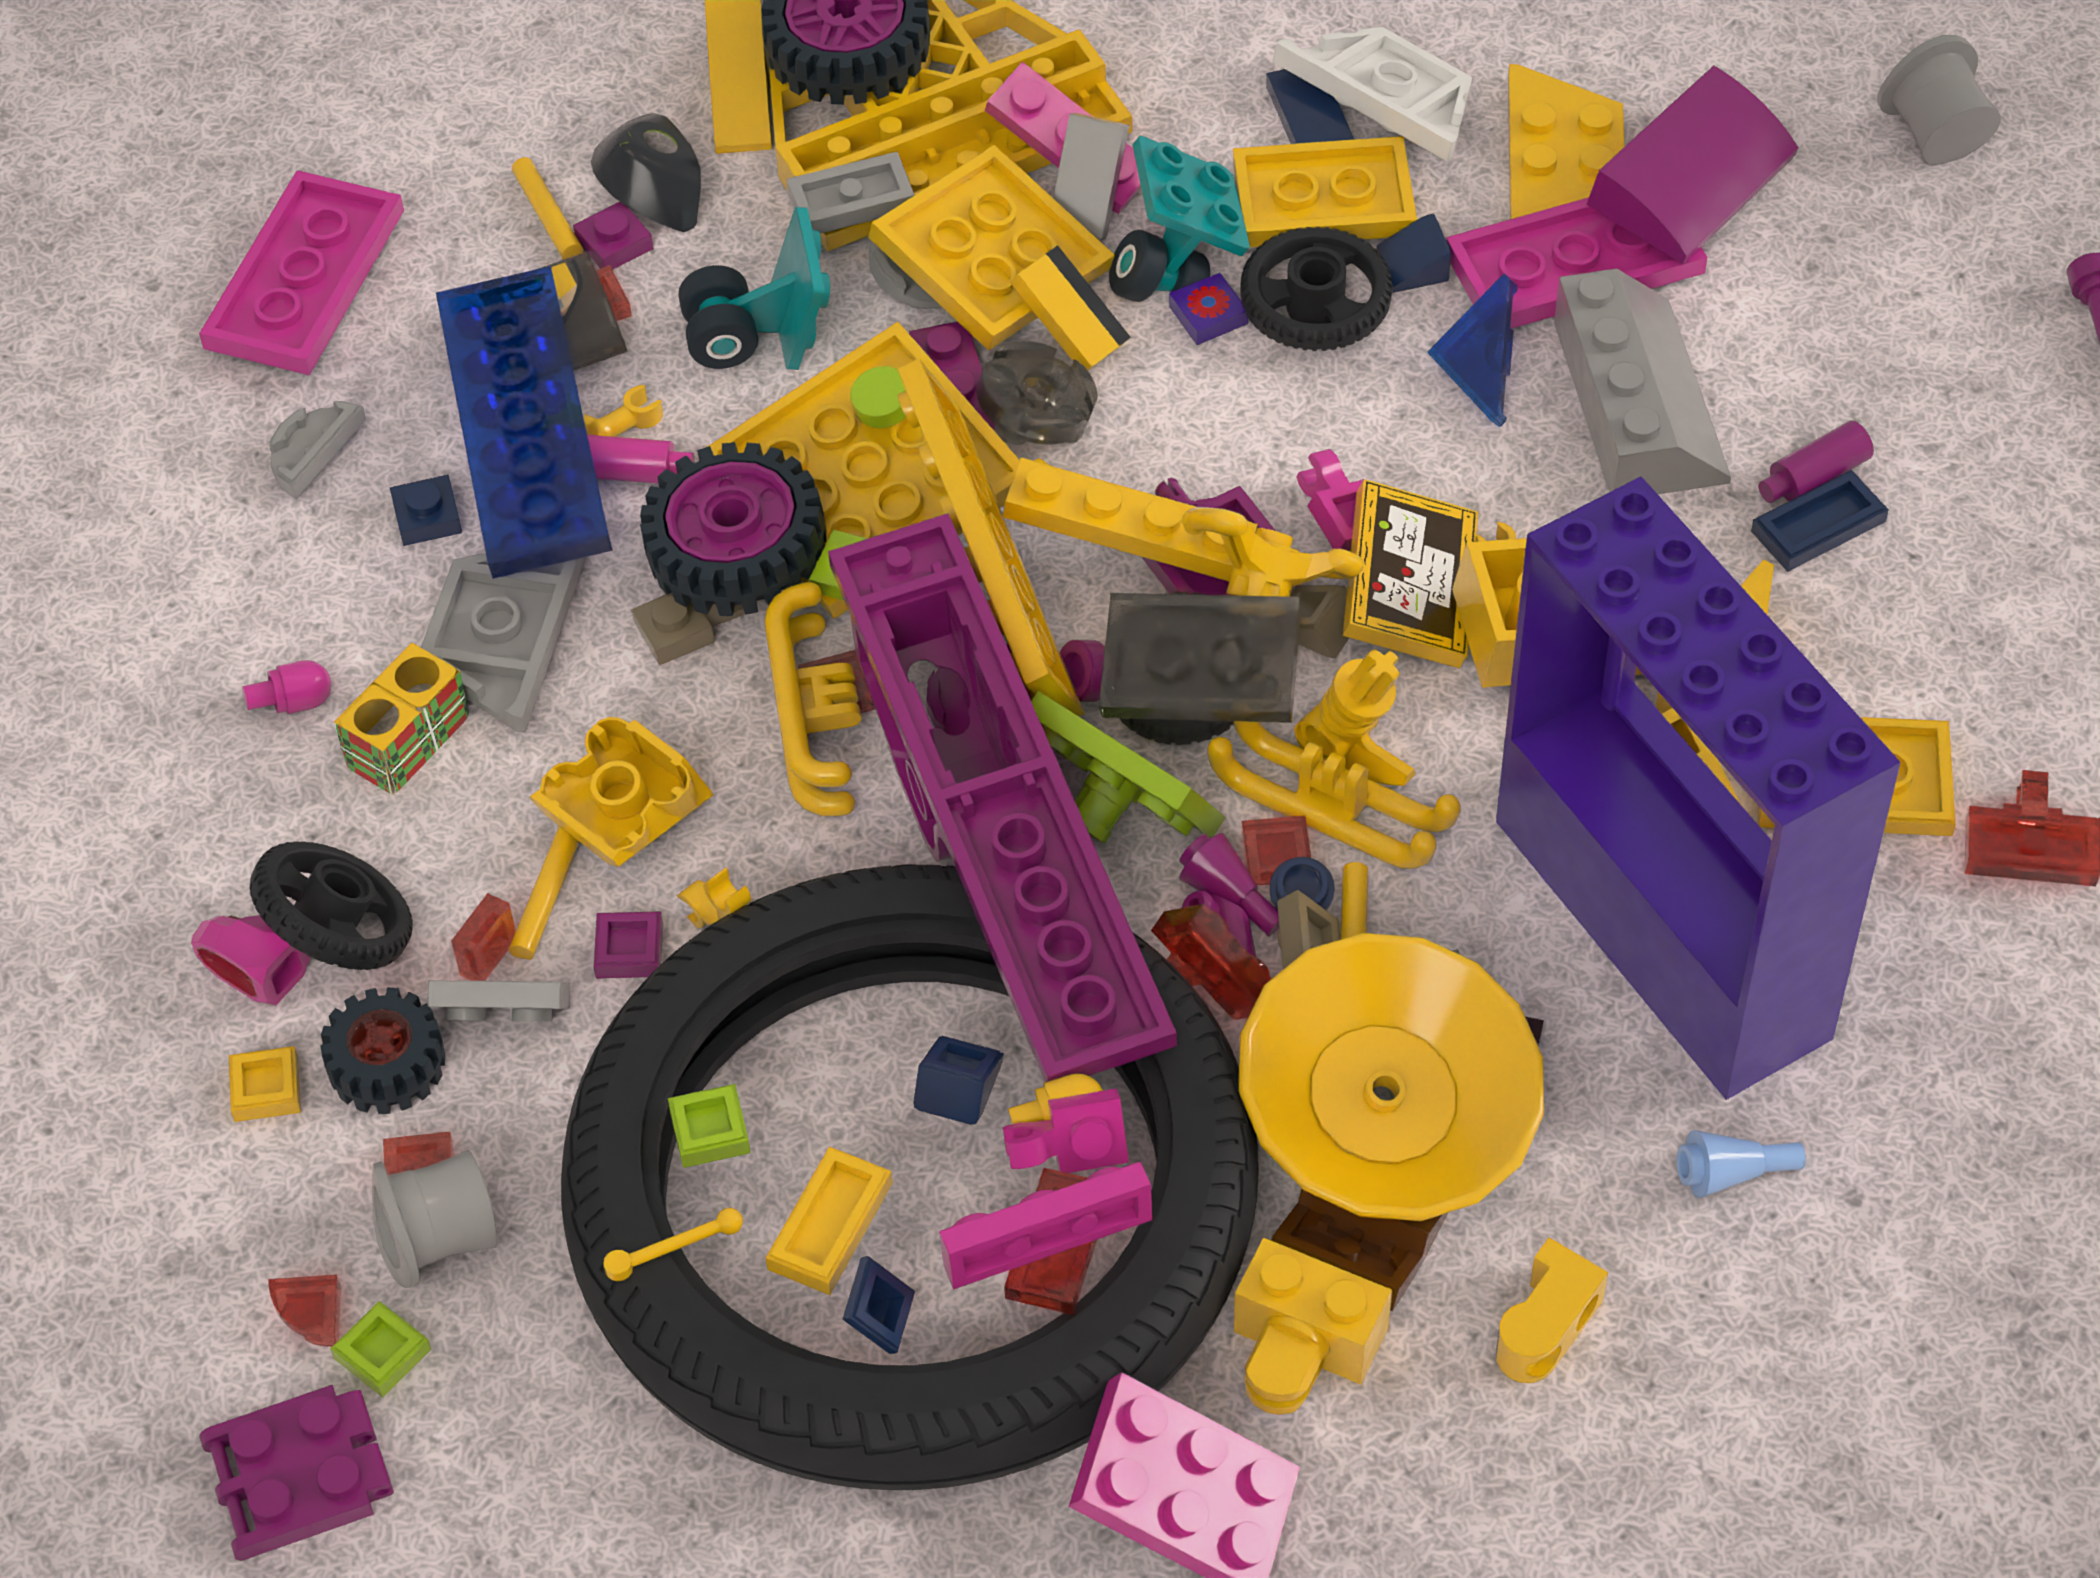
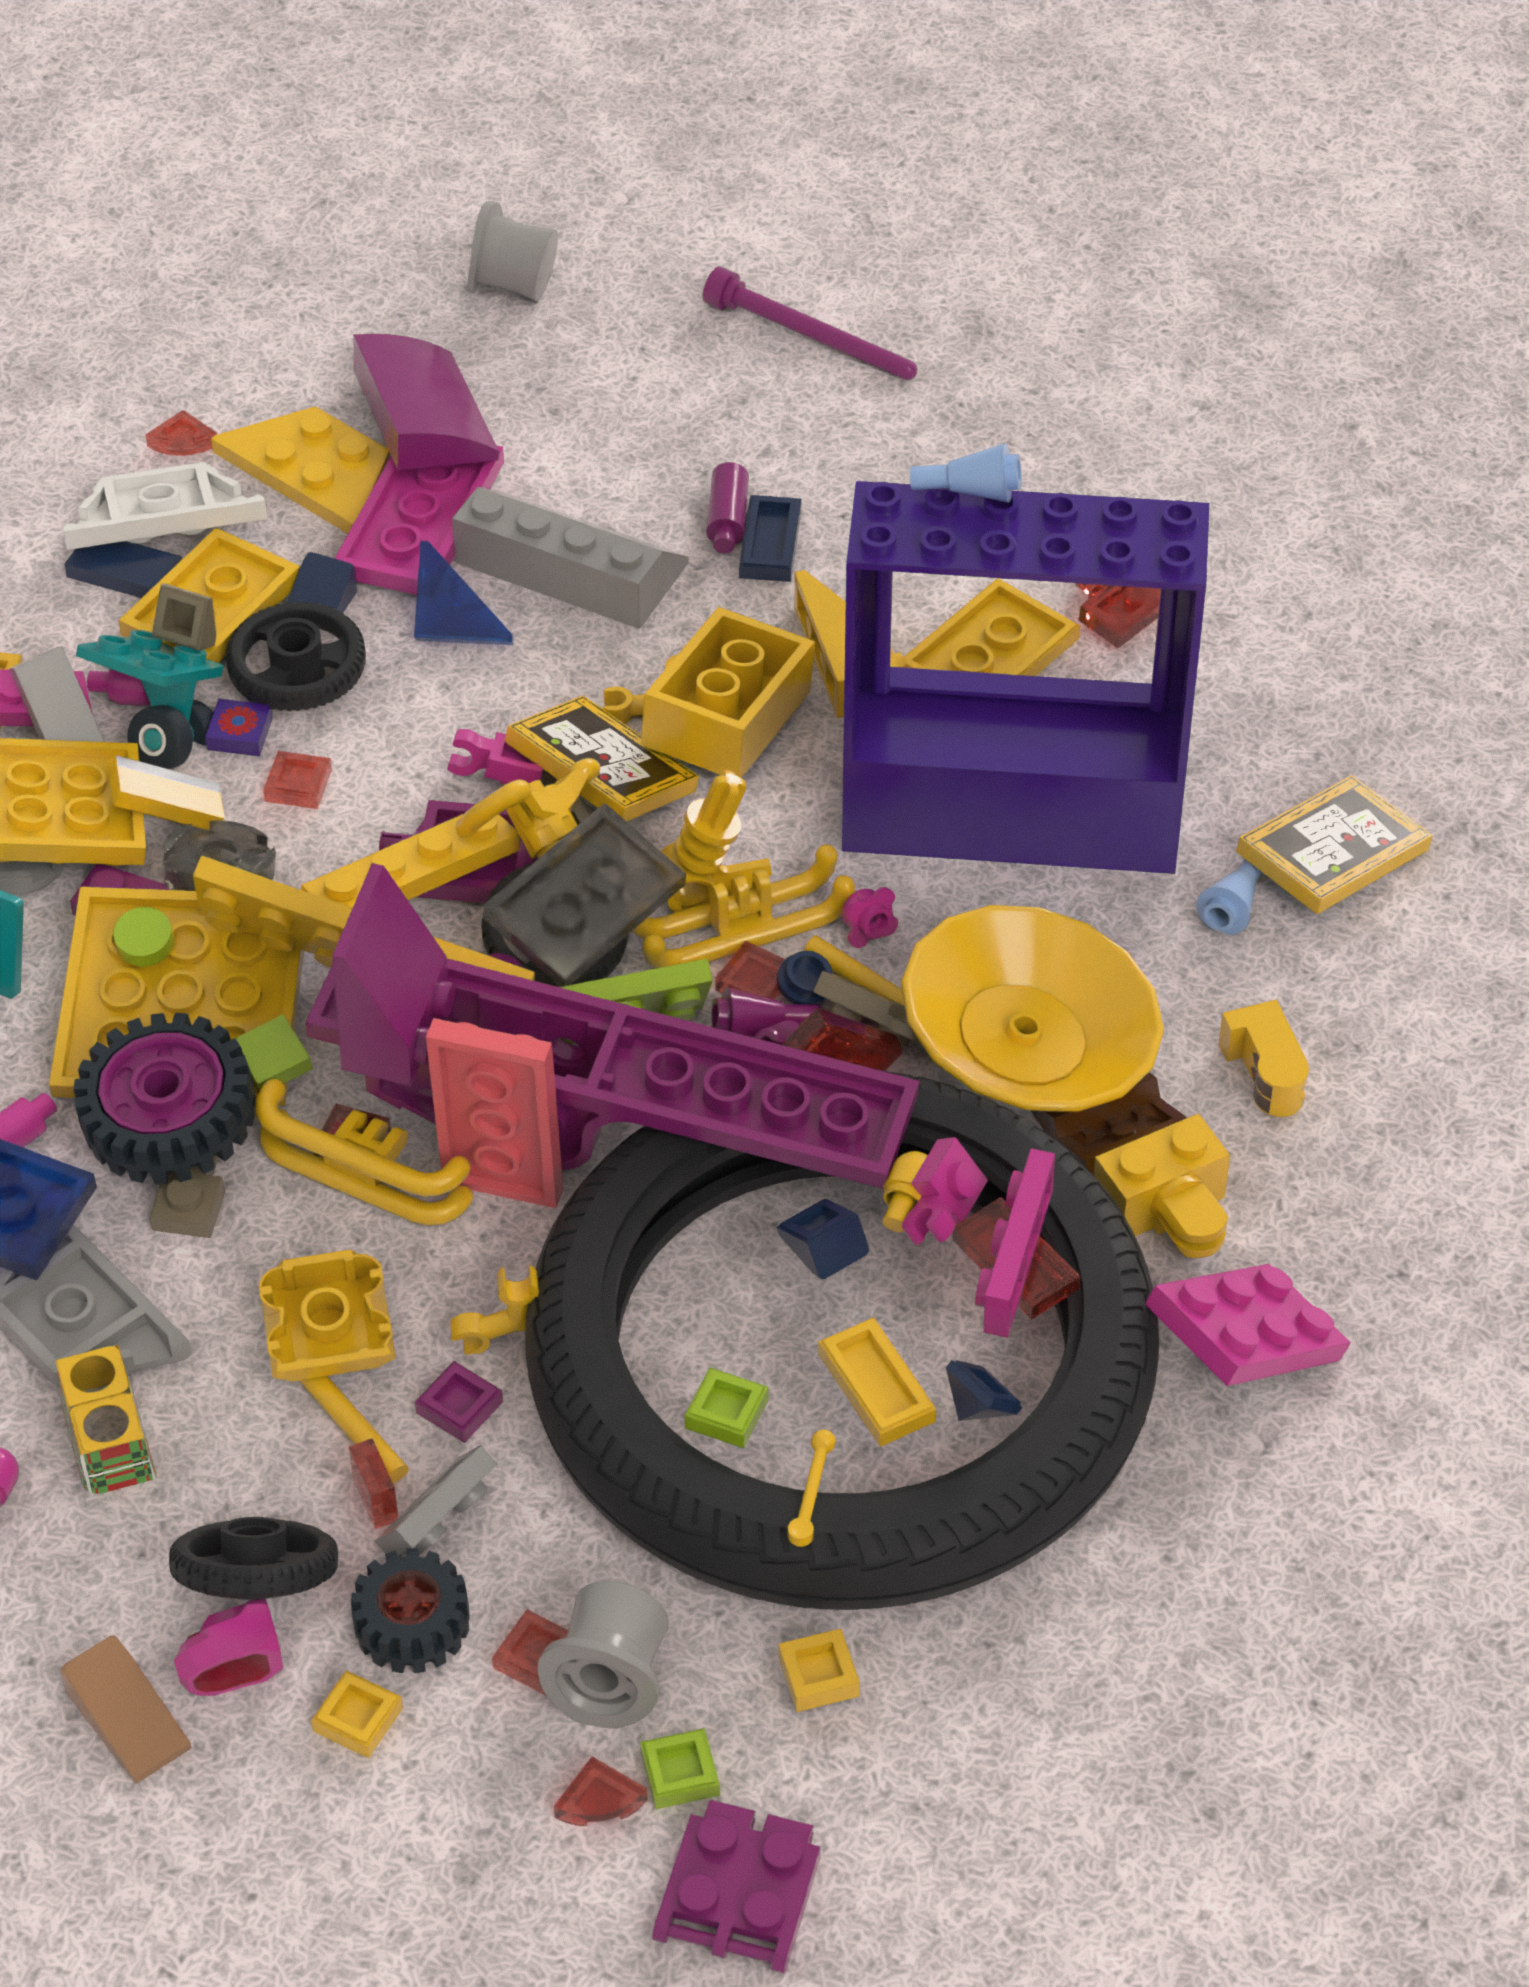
camera: 55 degrees left, 5 degrees down
none -> medium nougat slope [60,1635,192,1784]
none -> clear red tile [145,410,217,456]
none -> dark tan slope [152,583,216,651]
none -> clear red tile [263,751,332,809]
none -> magenta slope [332,863,455,1086]
none -> coral plate [426,1018,563,1208]
none -> yellow plate [778,1628,860,1712]
none -> dark pink plate [842,887,899,948]
none -> light blue cone [910,443,1022,502]
none -> tile [1236,775,1433,914]

